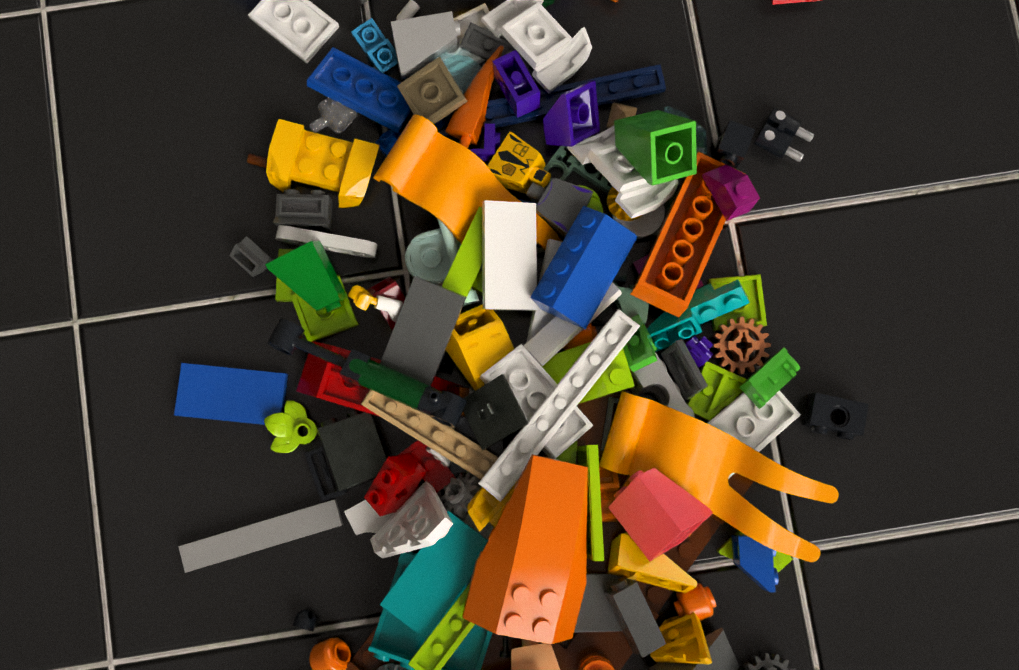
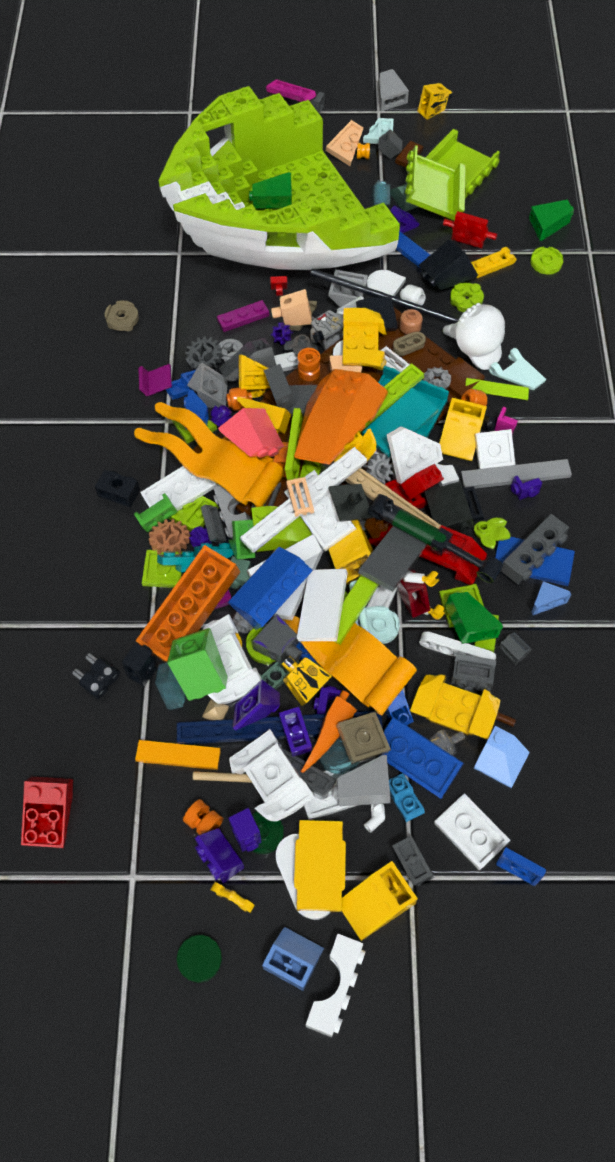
camera: 170 degrees left, 20 degrees down
magenta slope [702,164,760,221] -> none
none -> light orange tile [135,740,221,770]
none -> magenta piece [139,364,172,396]
none -> blue slope [165,370,196,400]
none -> light grey slope [187,363,228,408]
none -> tan bar [193,772,252,783]
none -> dark purple gear [211,405,232,426]
none -> light nougat tile [286,477,314,517]
none -> yellow slope [439,398,487,461]
none -> light blue slope [474,726,530,788]
none -> white tile [475,429,515,469]
none -> dark pink panel [495,407,518,434]
none -> dark grey brick [501,514,569,585]
none -> dark purple bracket [511,475,542,500]
none -> medium blue slope [531,581,571,615]

